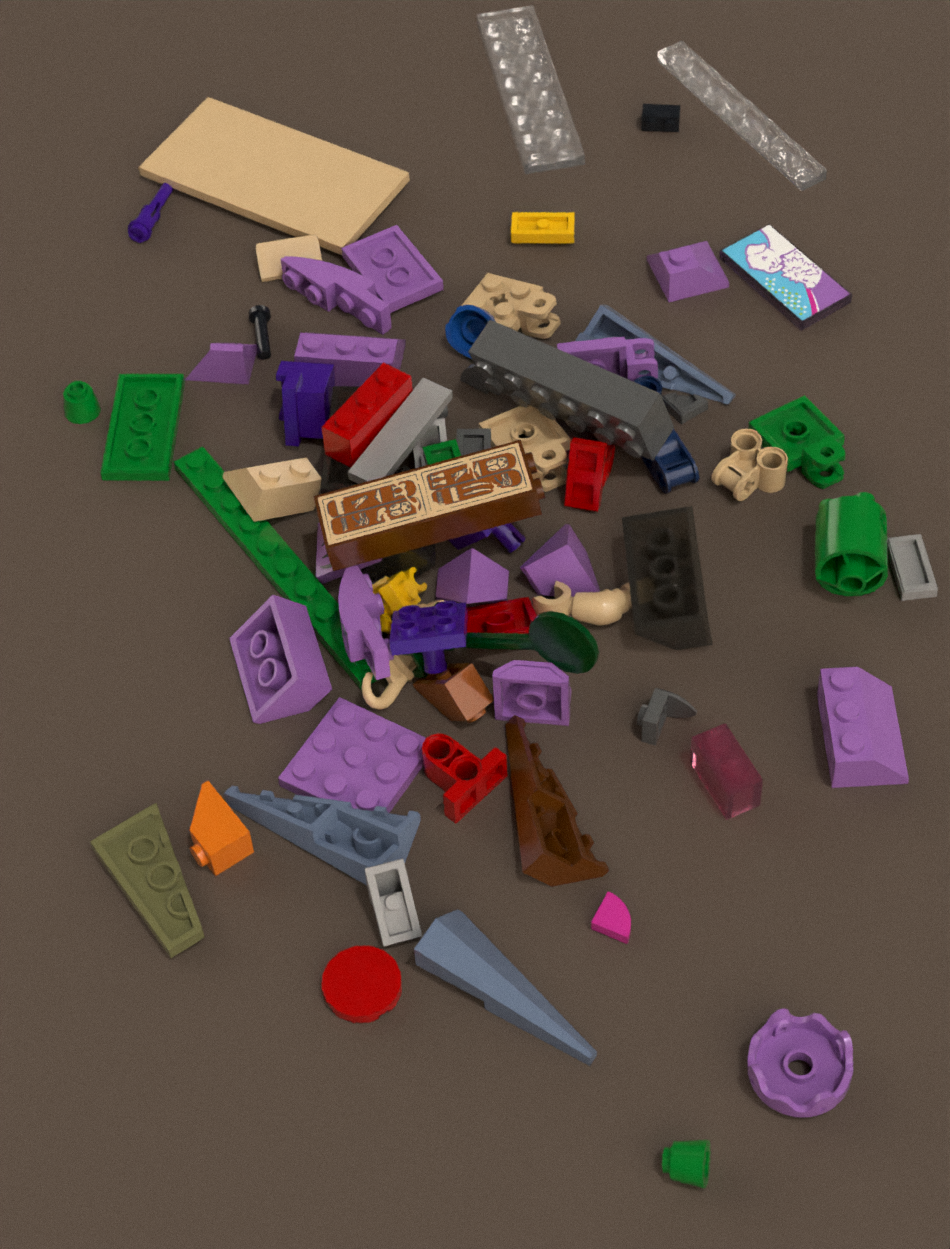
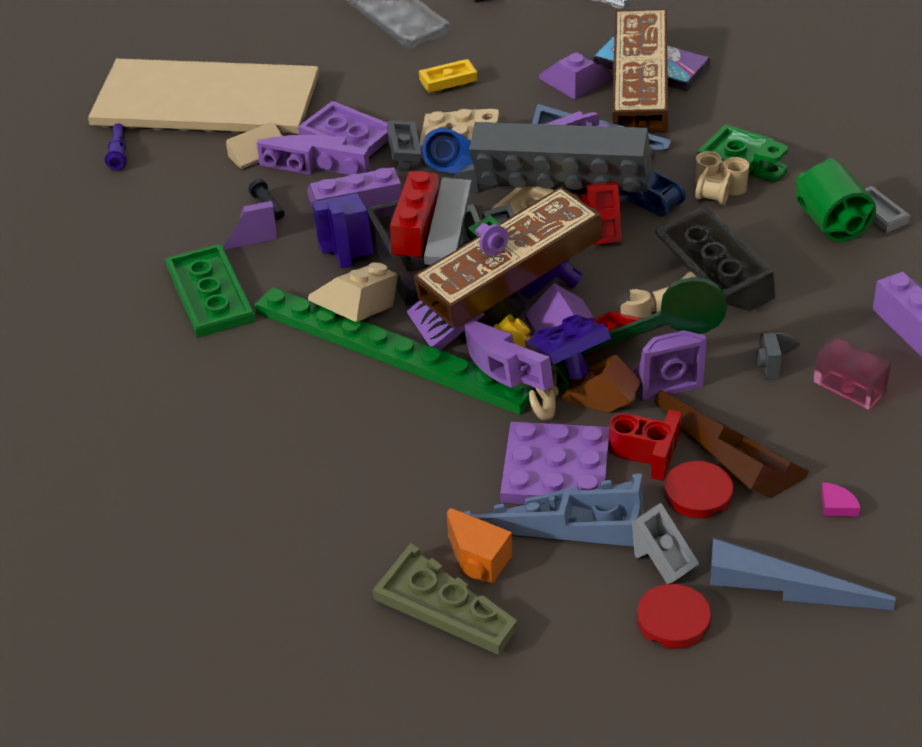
camera: 25 degrees left, 10 degrees down
green hat [63,381,101,424] -> none
medium lavender slope [229,595,332,724] -> none
medium lavender slope [520,524,600,597] -> none
none -> dark grey plate [386,120,422,171]
none -> medium lavender plate [474,223,508,256]
none -> brick [612,9,668,132]
none -> red tile [664,461,733,518]

